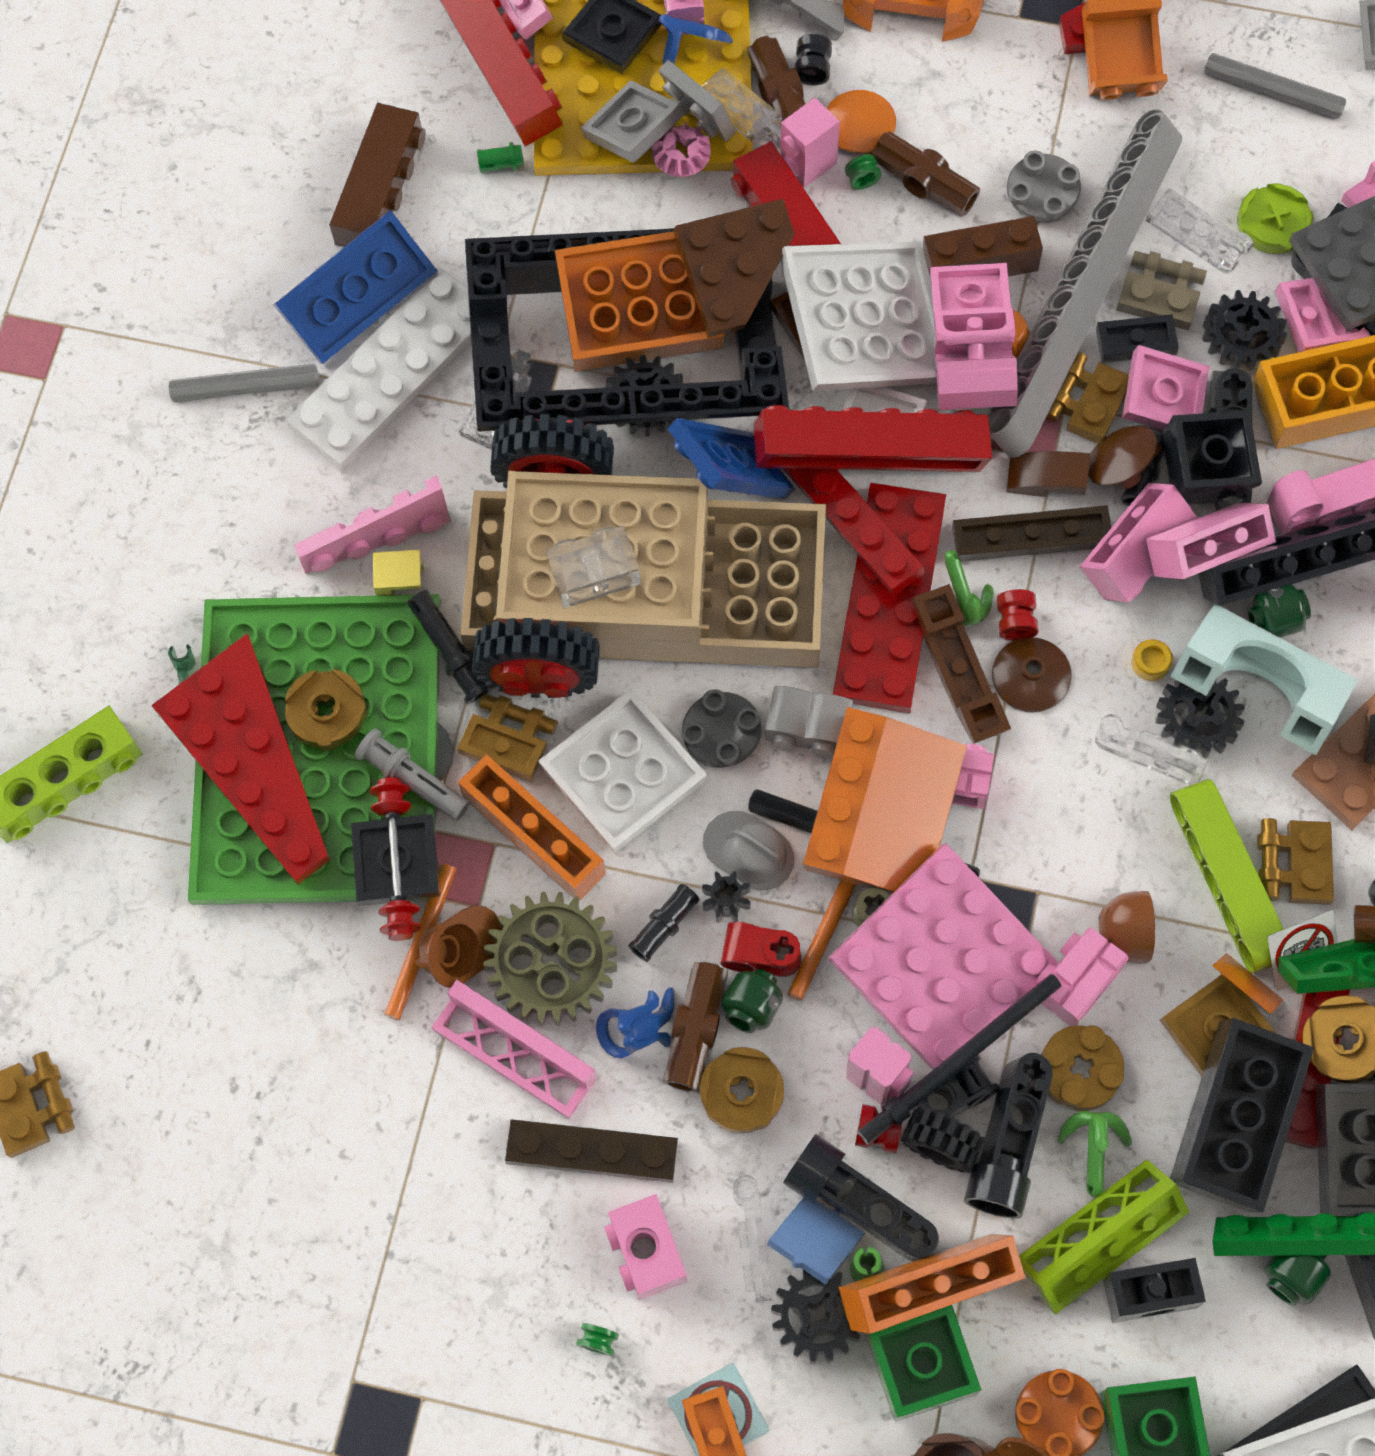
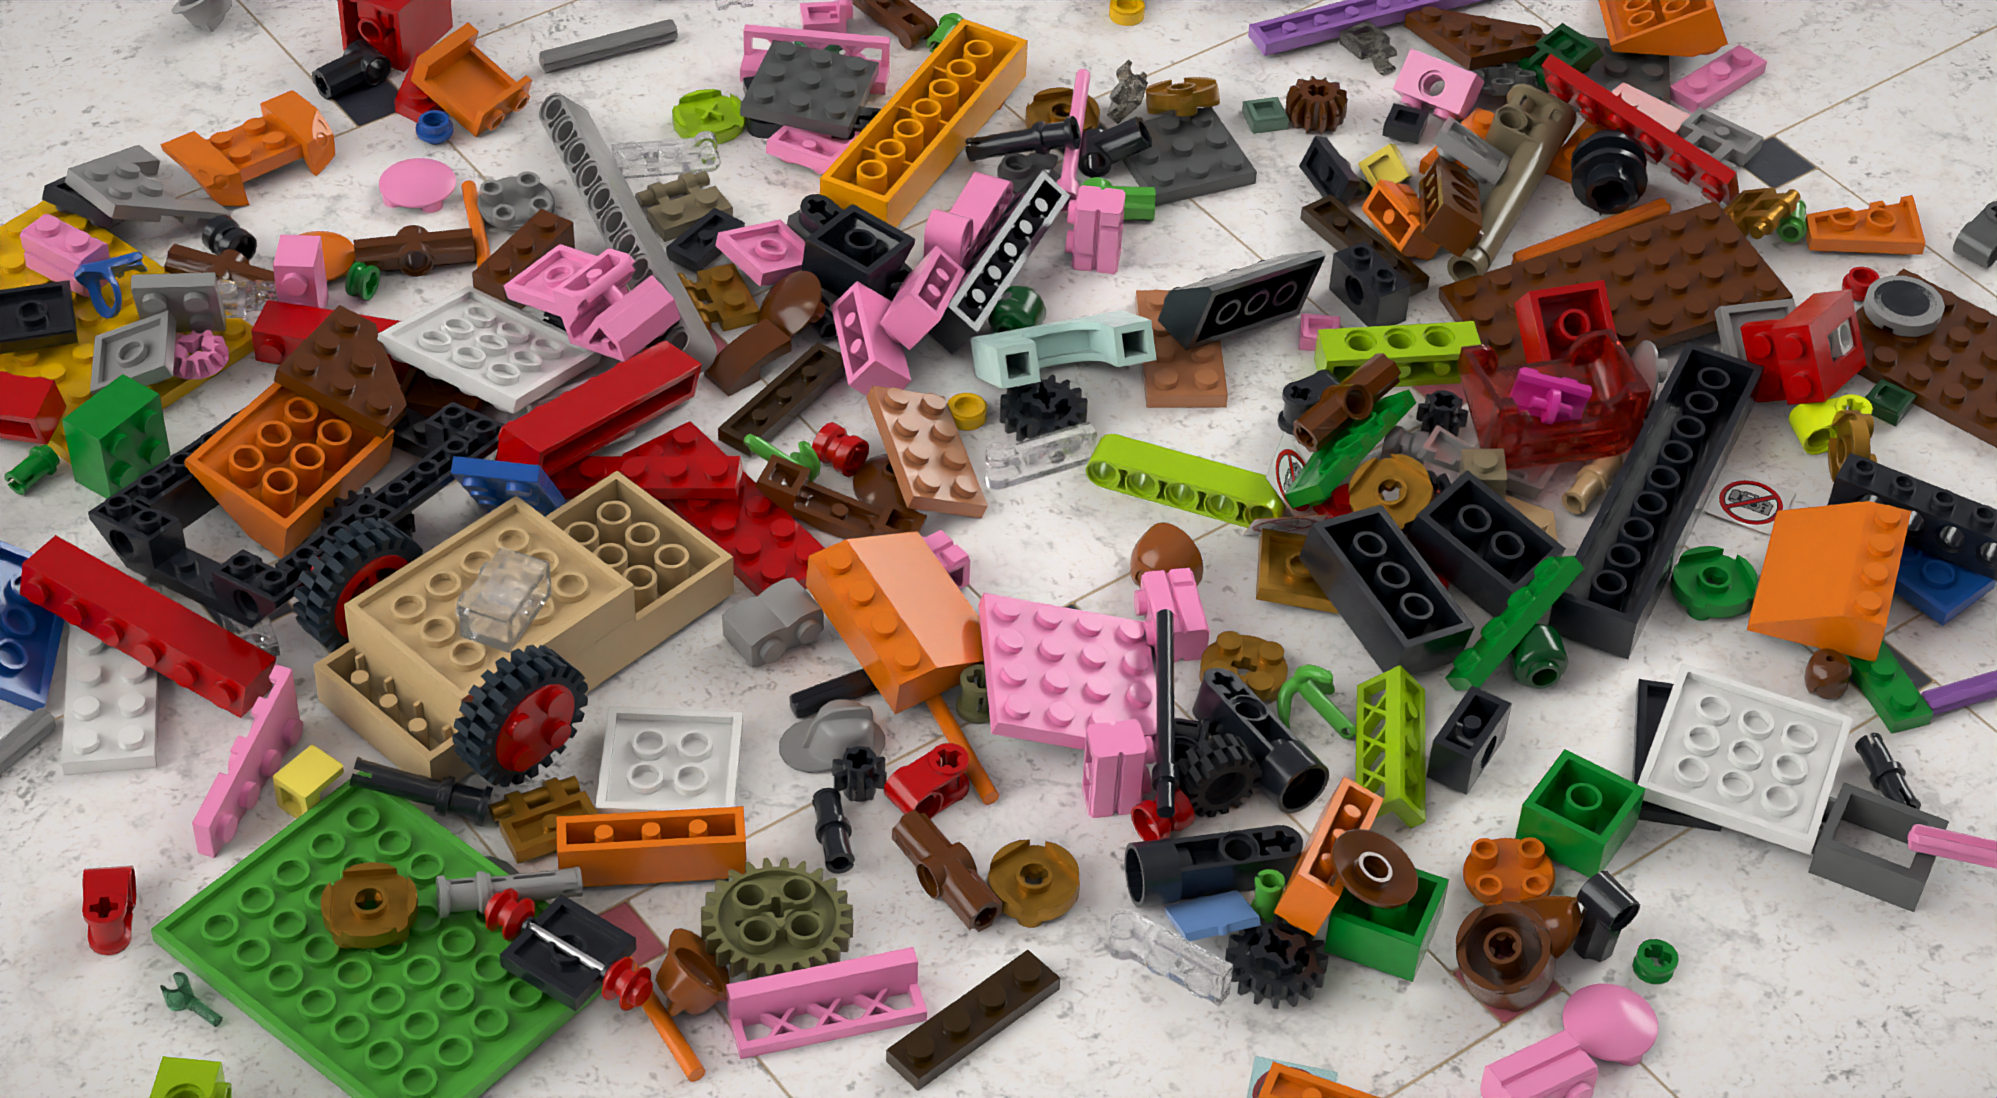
camera: 55 degrees left, 25 degrees down
red wing [151,634,330,885] -> none
blue piece [596,987,674,1059] -> none
bright pink brick [604,1194,687,1300] -> none
dark grey dish [682,689,762,768] -> none
dark green head [722,969,783,1033] -> none
black gear [1202,290,1287,371] -> none
pearl gold plate [1257,818,1334,905] -> none
none -> red brick [20,535,277,718]
none -> green brick [62,374,170,499]
none -> red piece [82,865,137,955]
none -> bright pink dish [379,158,456,213]
none -> blue plate [416,110,454,144]
none -> orange bar [461,180,491,268]
none -> nougat plate [866,385,988,518]
none -> reddish brown dish [1331,829,1418,909]

